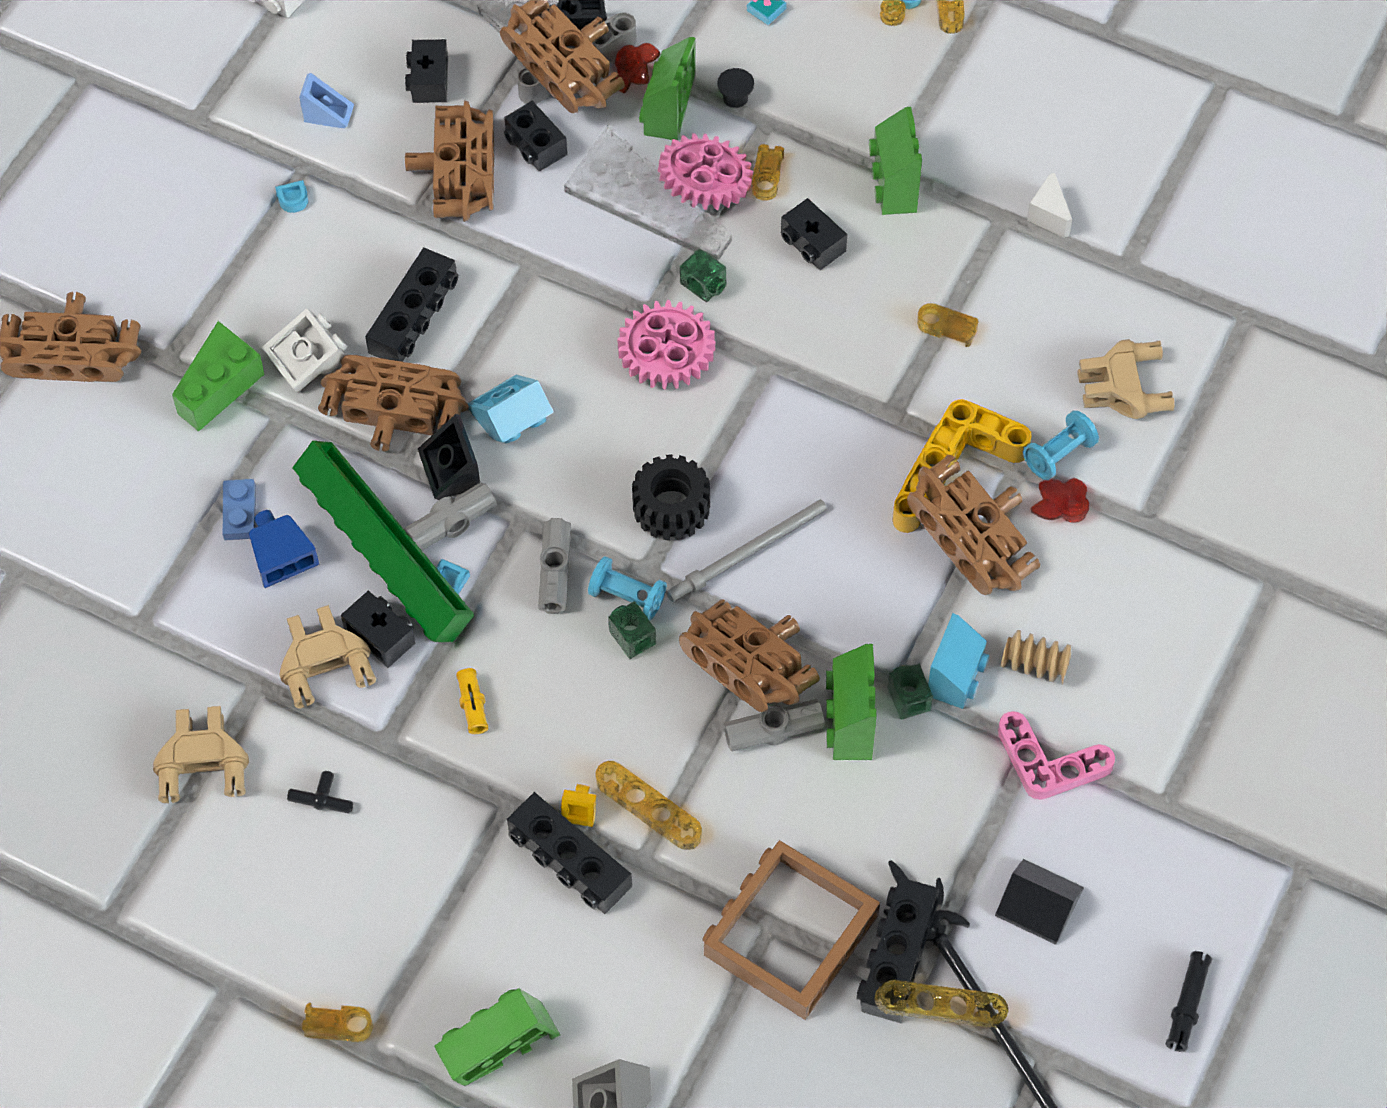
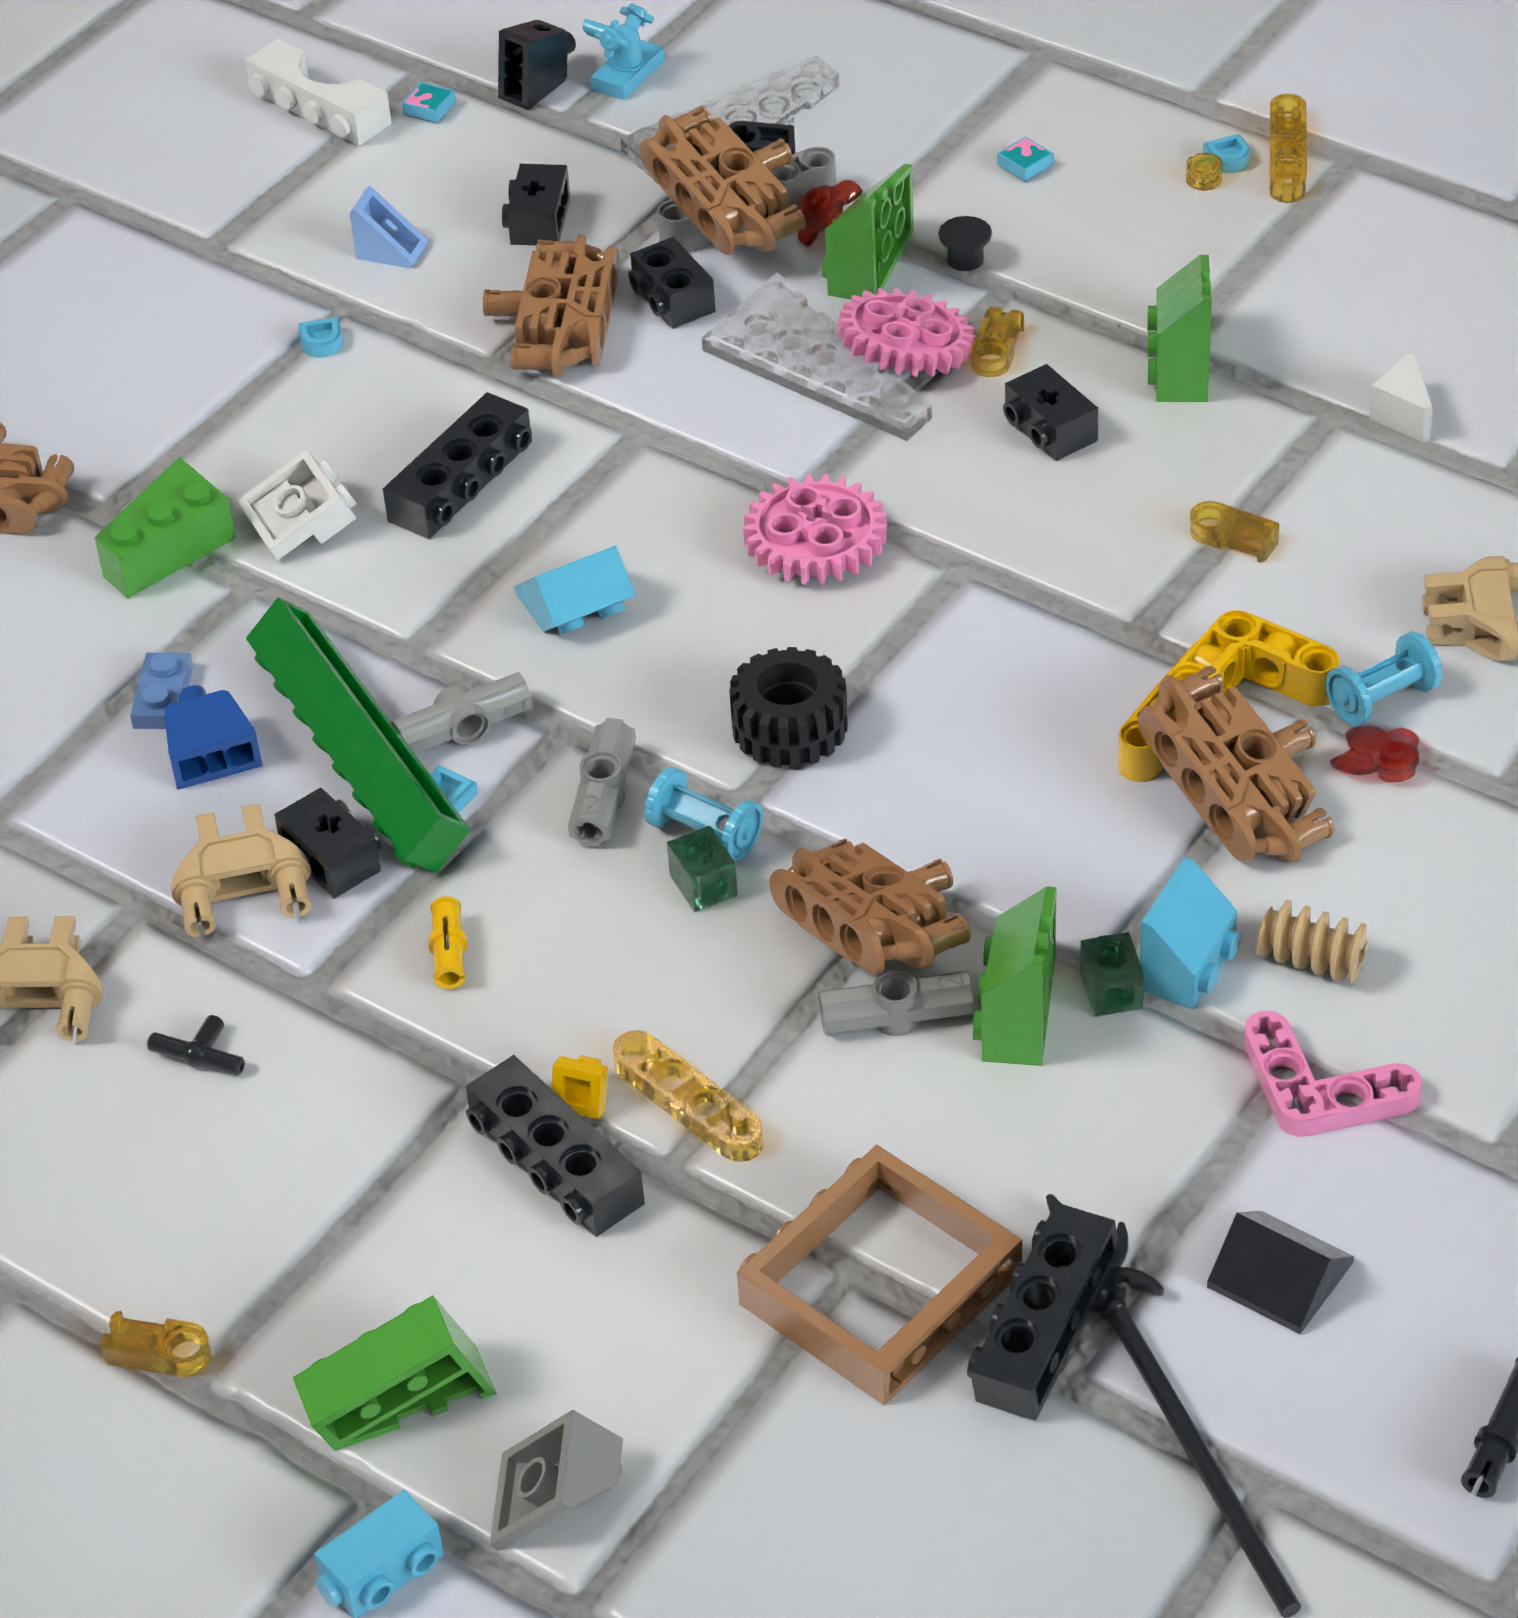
camera: 10 degrees right, 15 degrees down
medium nougat piece [318,355,469,451] -> none
black slope [417,414,480,500] -> none
light grey bar [666,499,827,602] -> none
clear green brick [680,248,727,303] -> none
clear yellow beam [875,980,1009,1027] -> none

